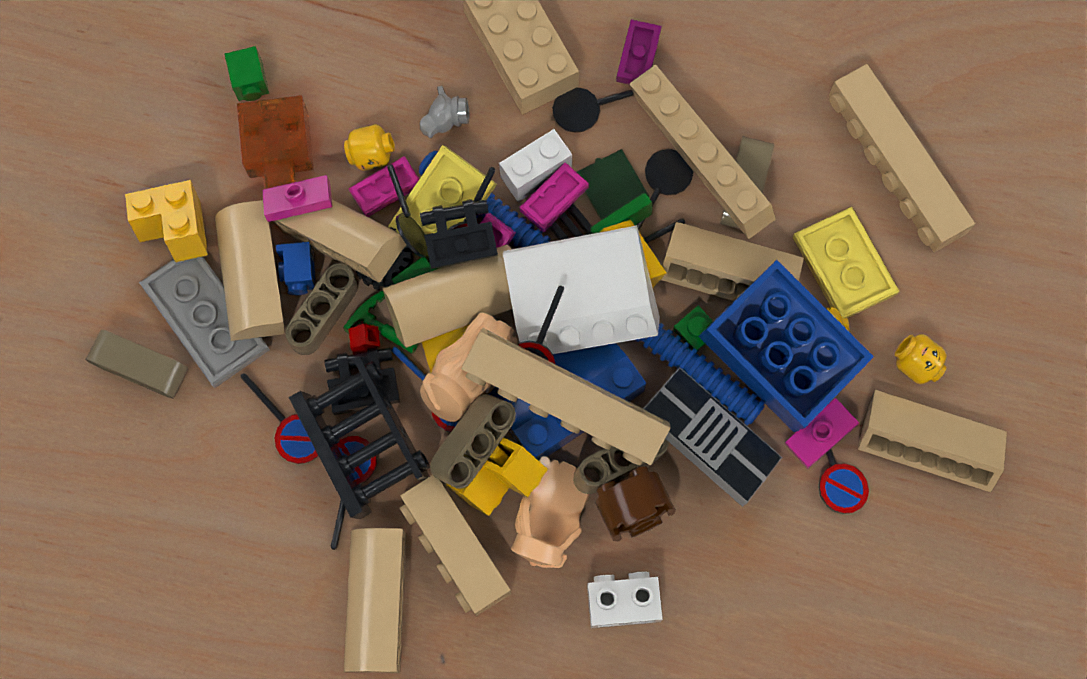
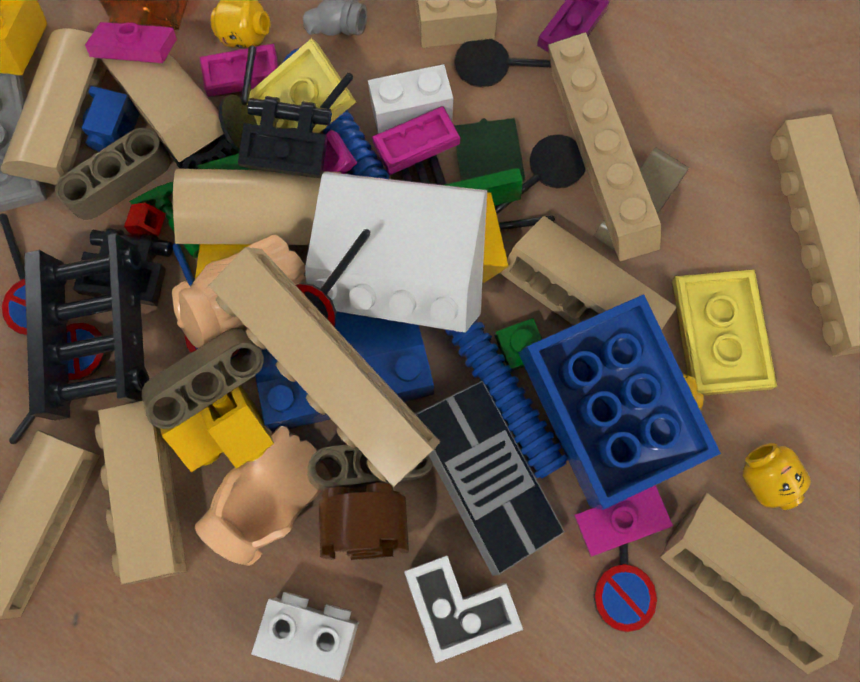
camera: 20 degrees right, 0 degrees up
none -> white brick [405,556,523,663]

